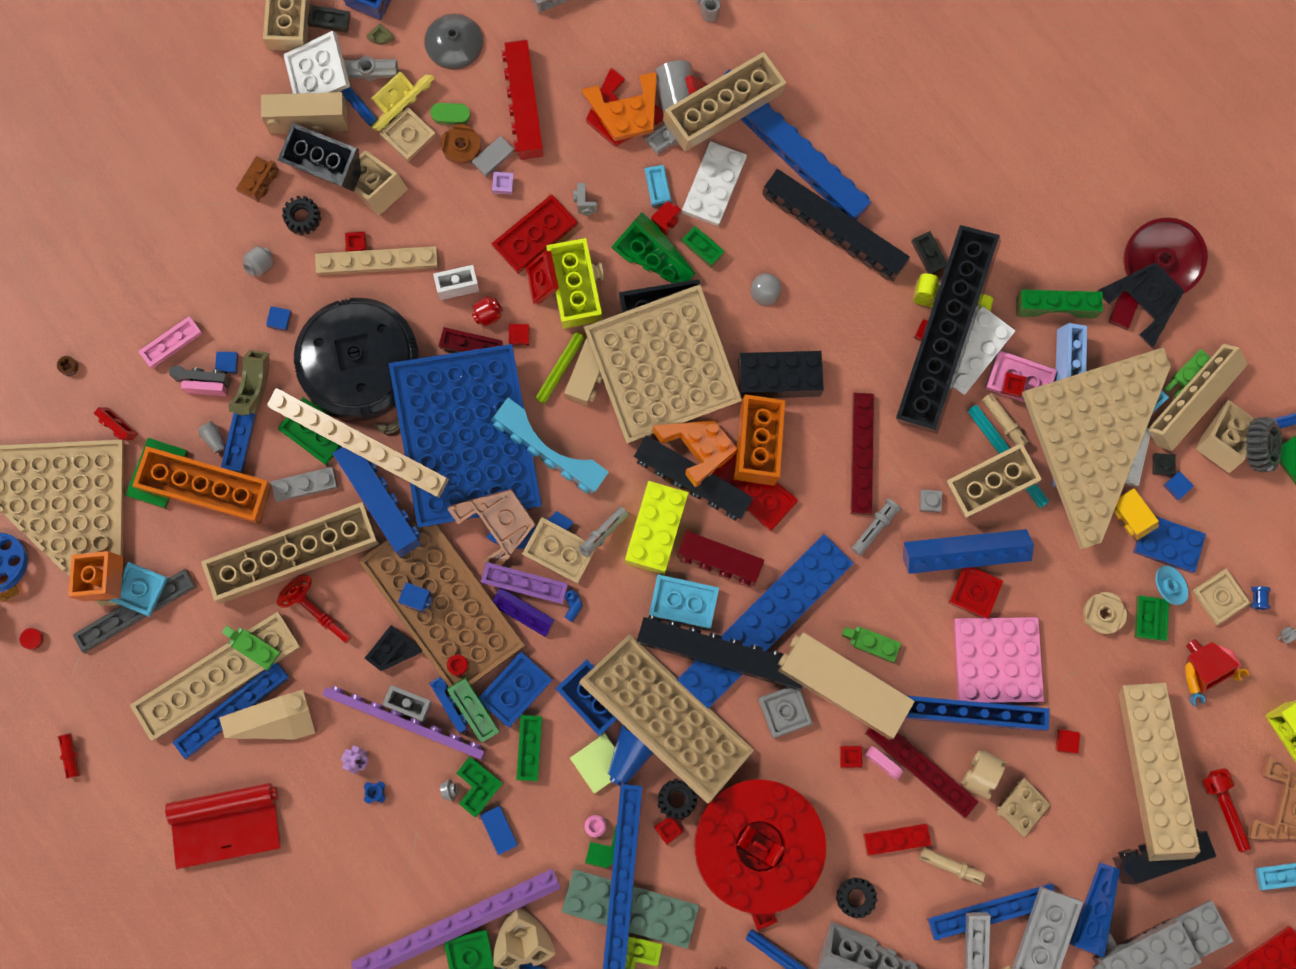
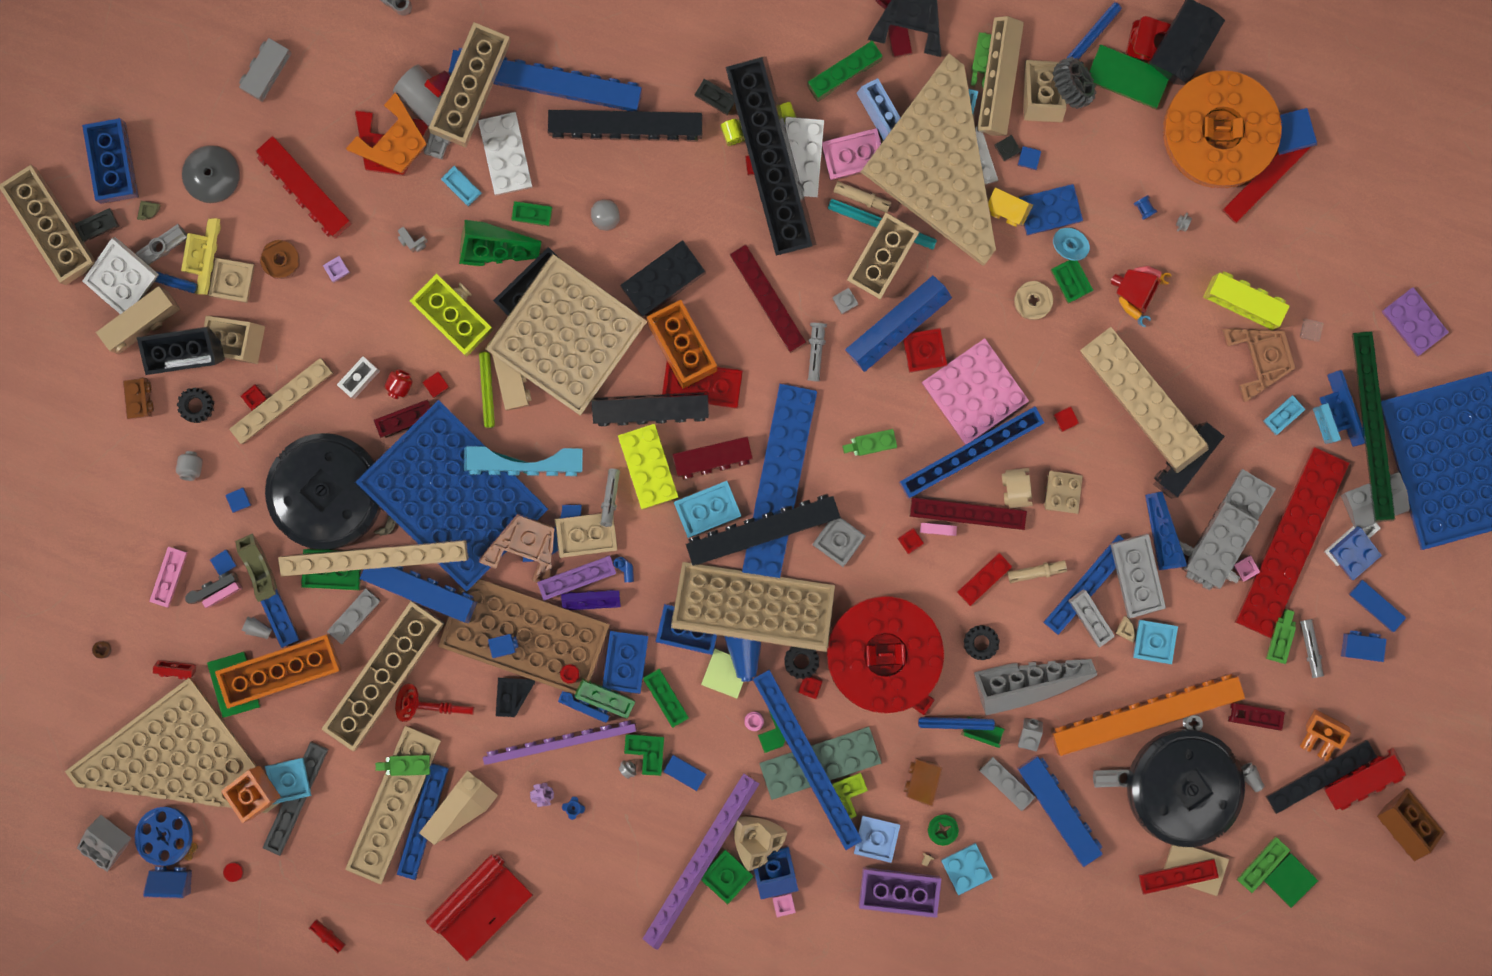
camera: 30 degrees left, 10 degrees up
light grey brick [382,685,433,723] -> none
bright green tile [430,103,470,125] -> none
light grey tile [472,136,514,177] -> none
red tile [491,194,578,274] -> none
red tile [526,251,559,304] -> none
red brick [651,201,682,236] -> none
orange wing [652,421,737,487] -> none
tan brick [778,632,915,739] -> none
red plate [1001,372,1026,398] -> none
tan tile [1191,568,1251,626] -> none
red piece [1202,768,1251,852] -> none

